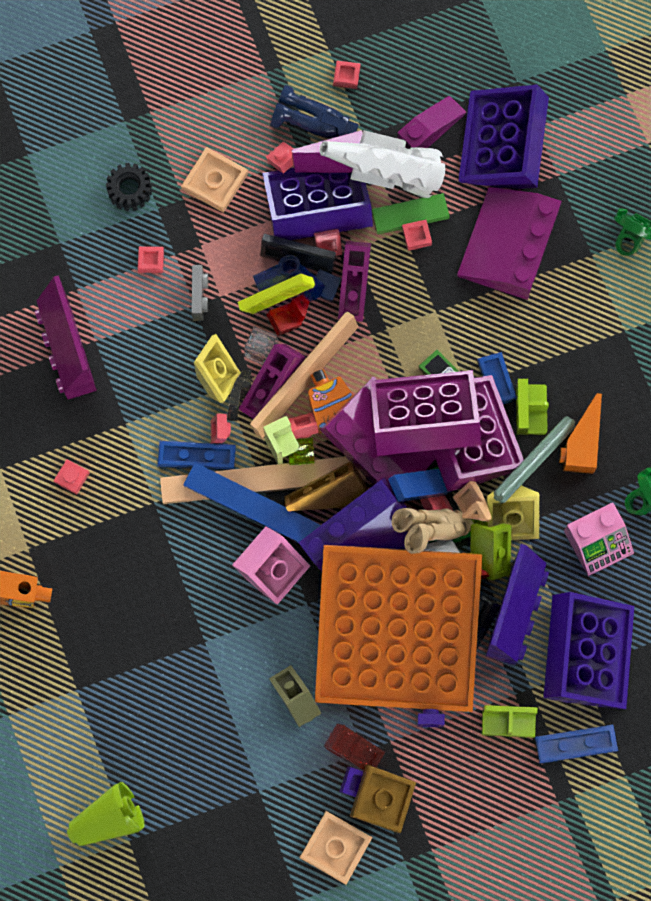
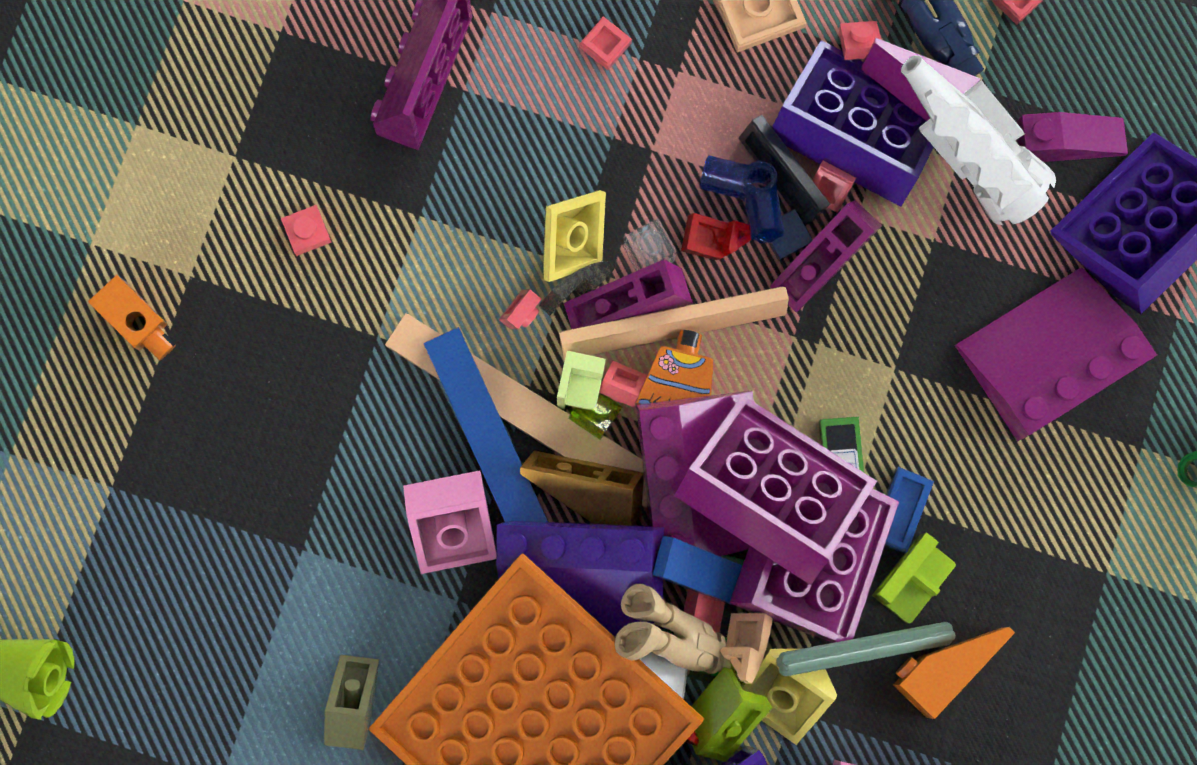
camera: 30 degrees right, 5 degrees up
blue tile [158,441,236,471] -> none
light grey plate [192,265,208,321] -> none
neon yellow tile [238,274,315,314] -> none
bright green tile [372,193,450,235] -> none
coral plate [402,220,432,251] -> none

